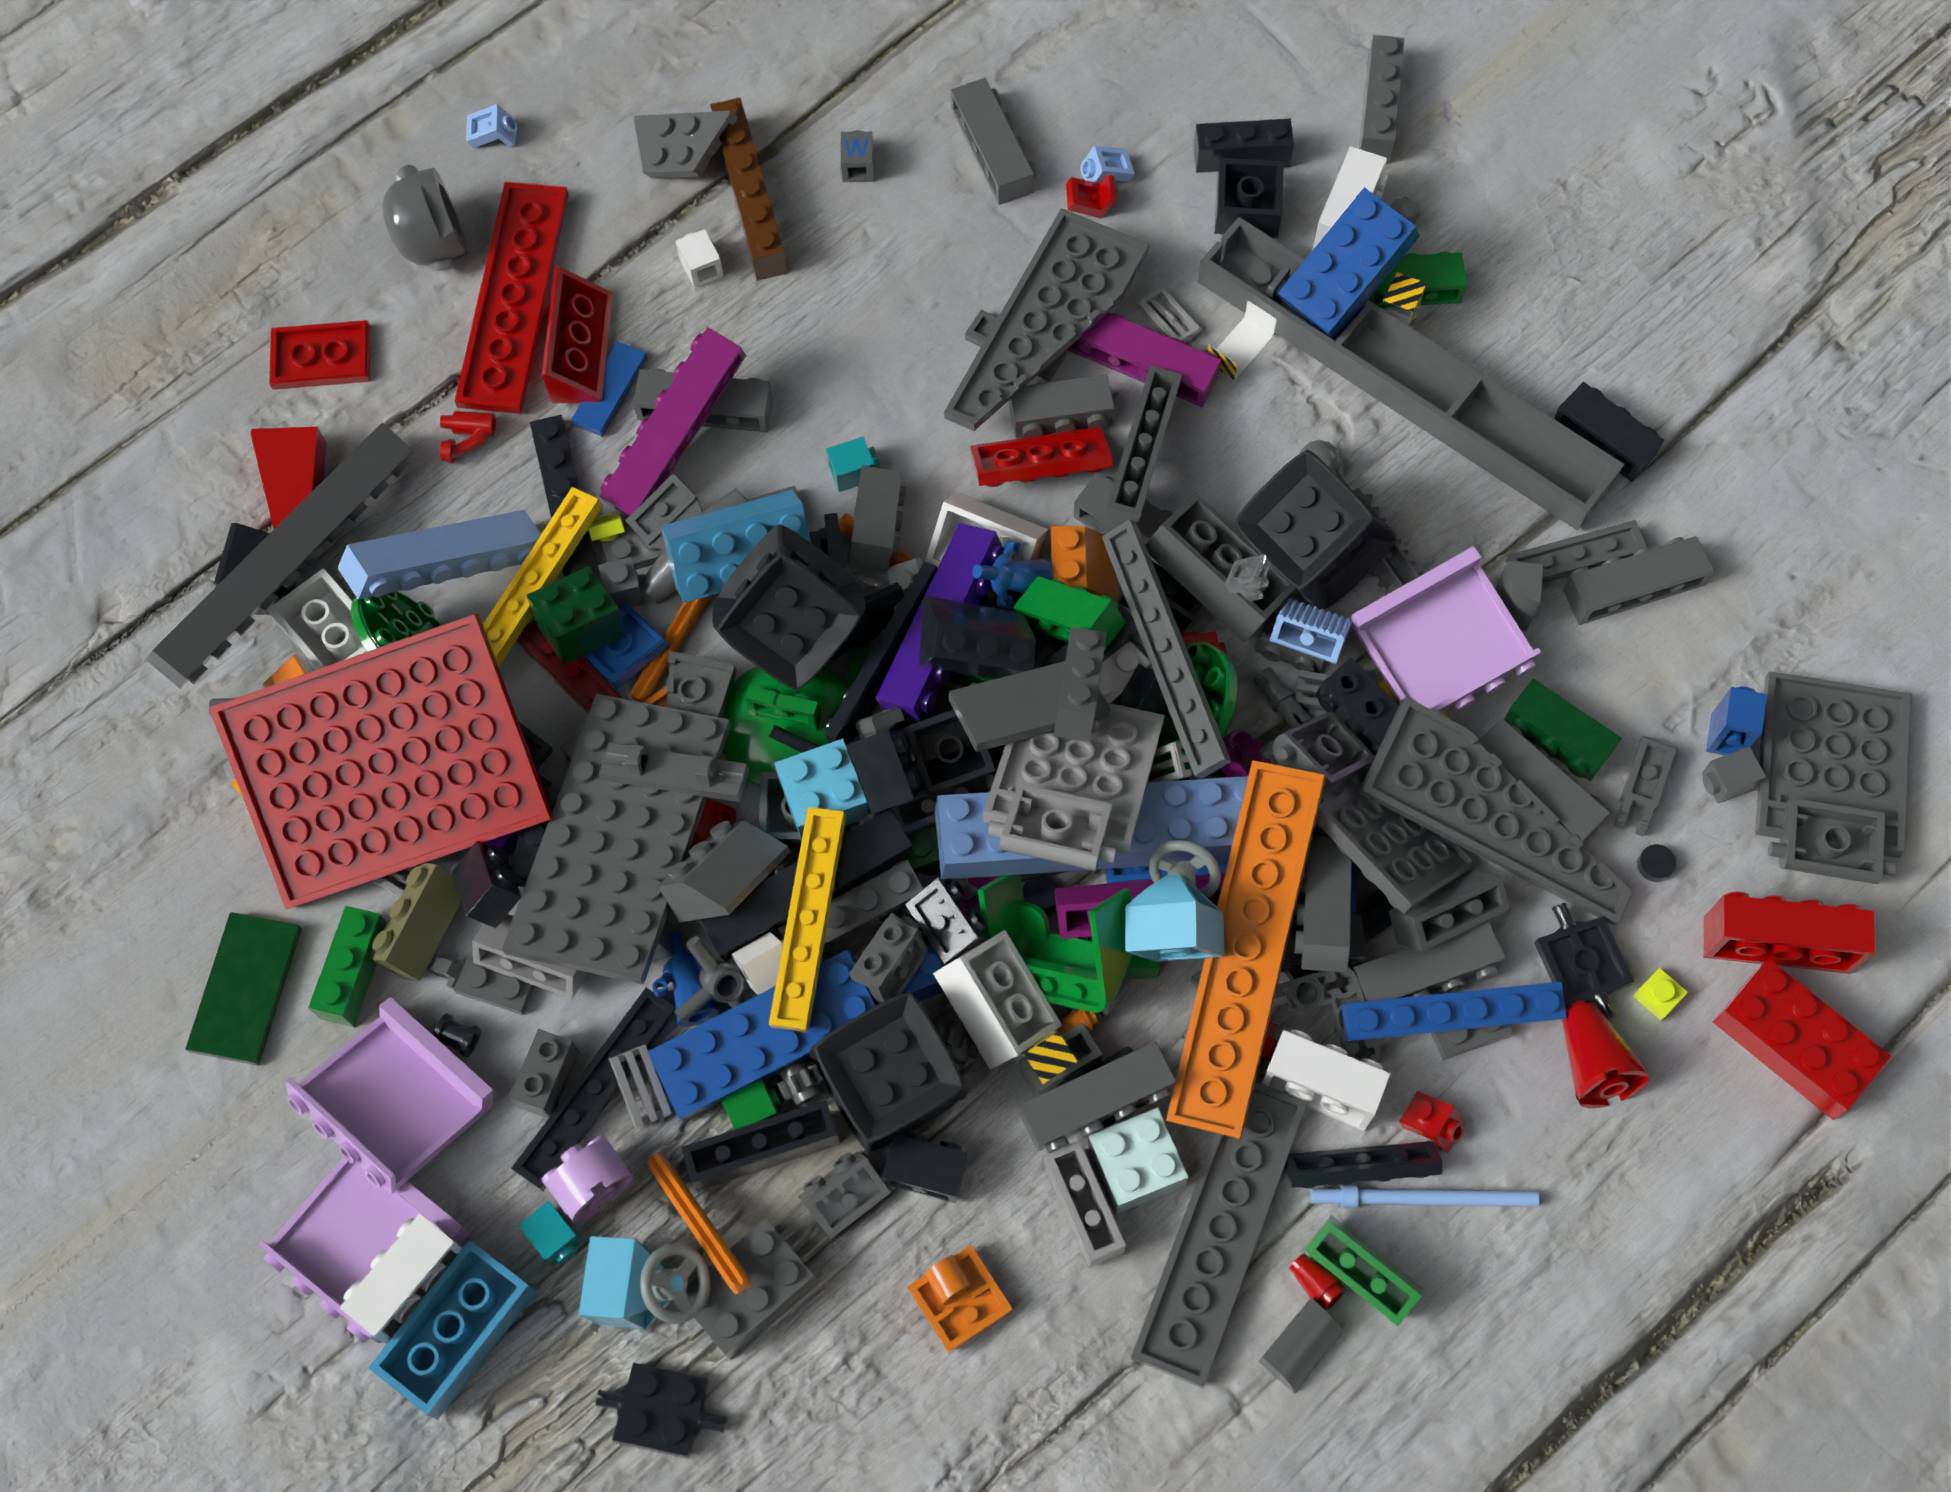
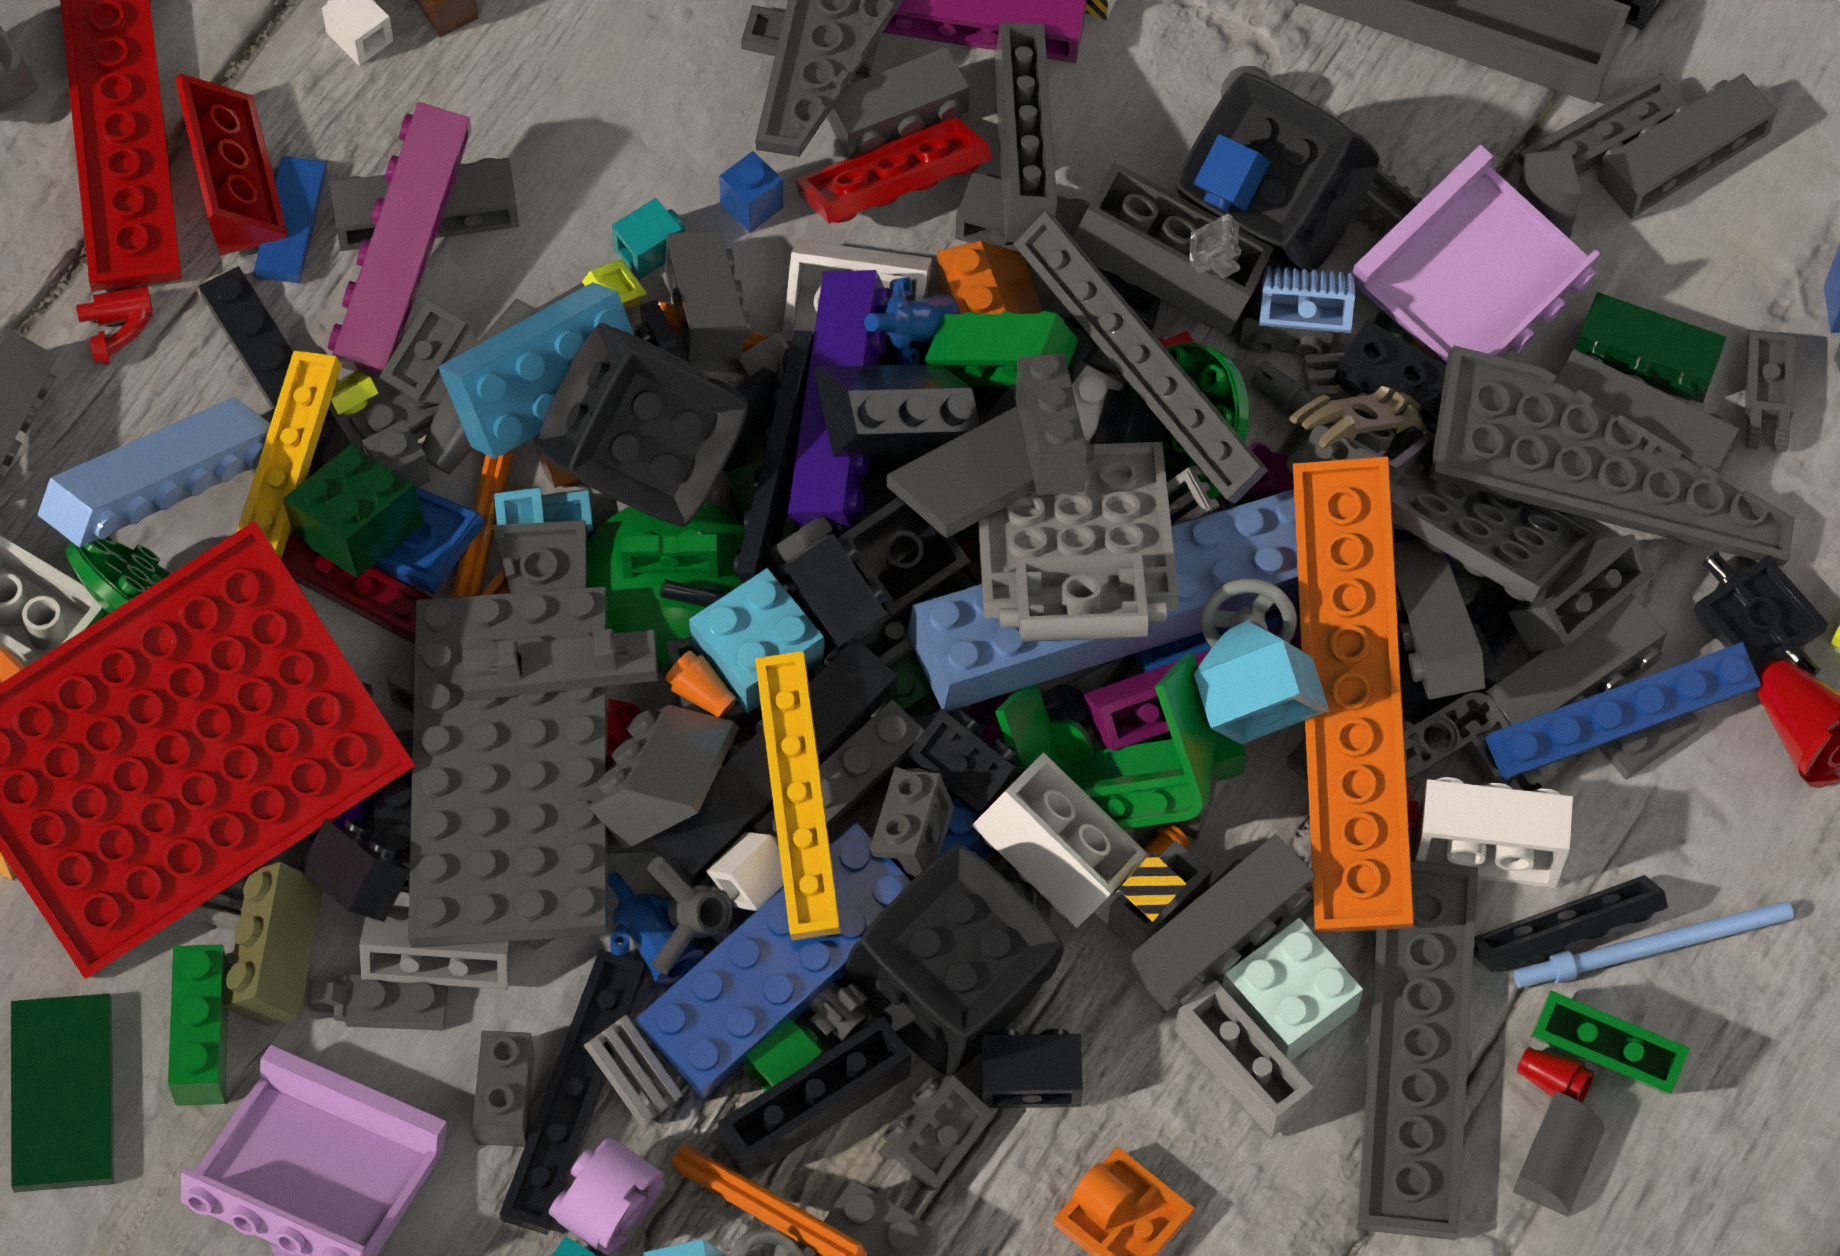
camera: 20 degrees left, 5 degrees down
black bush [433,1013,481,1057] -> none
red bracket [1399,1091,1465,1153] -> none
black tile [1637,844,1676,882] -> none
none -> medium azure slope [494,487,594,540]
none -> neon yellow plate [582,259,647,310]
none -> orange cone [665,650,738,718]
none -> blue brick [719,151,784,233]
none -> blue brick [1193,134,1270,212]
none -> dark tan piece [1289,386,1427,449]

